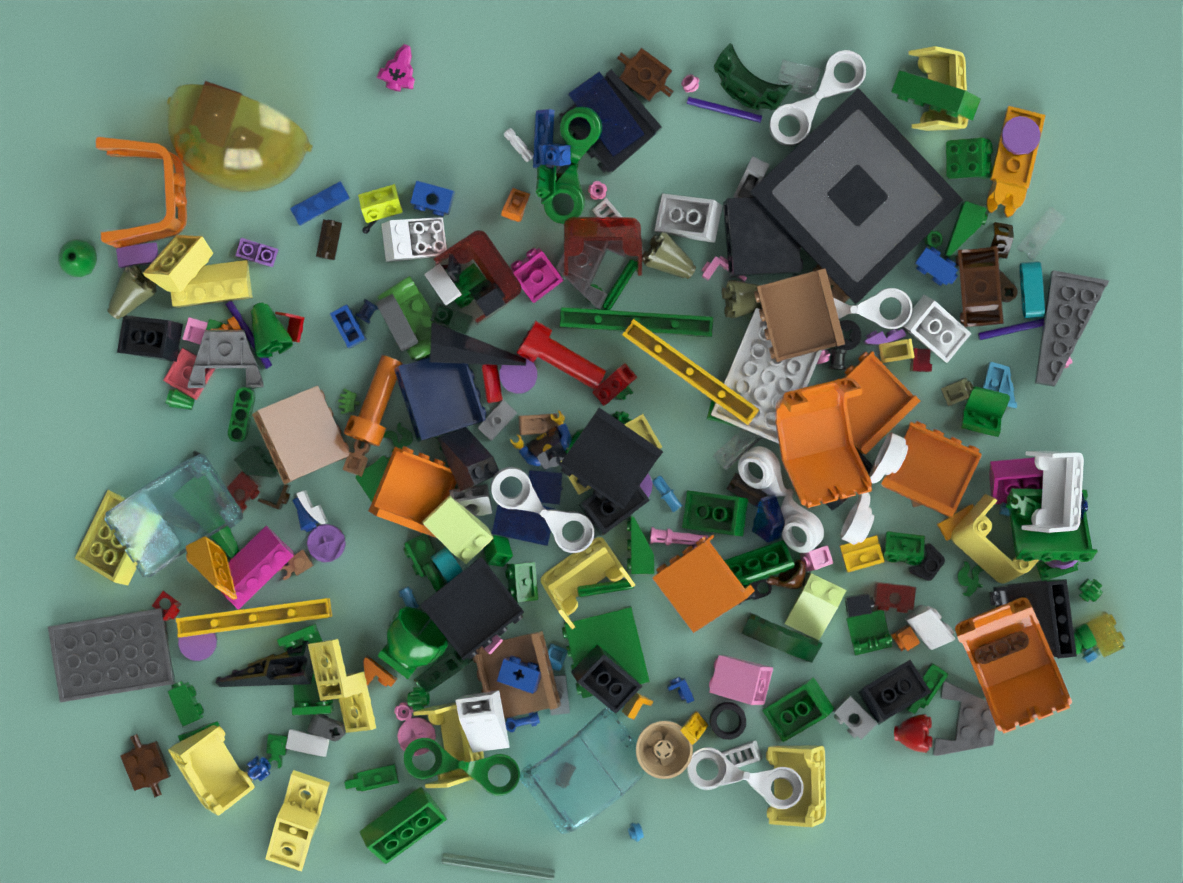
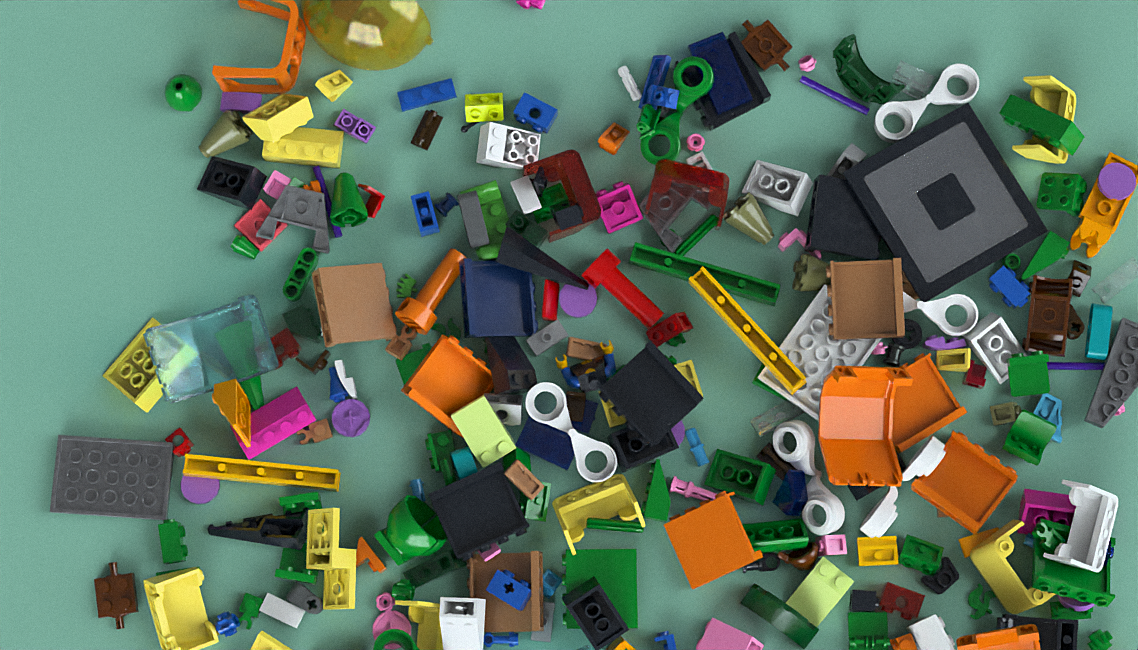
camera: 15 degrees right, 10 degrees down
none -> light yellow slope [315,70,353,102]
none -> medium nougat plate [503,459,545,500]
none -> dark brown bracket [566,391,586,422]
none -> green bracket [1006,351,1050,397]

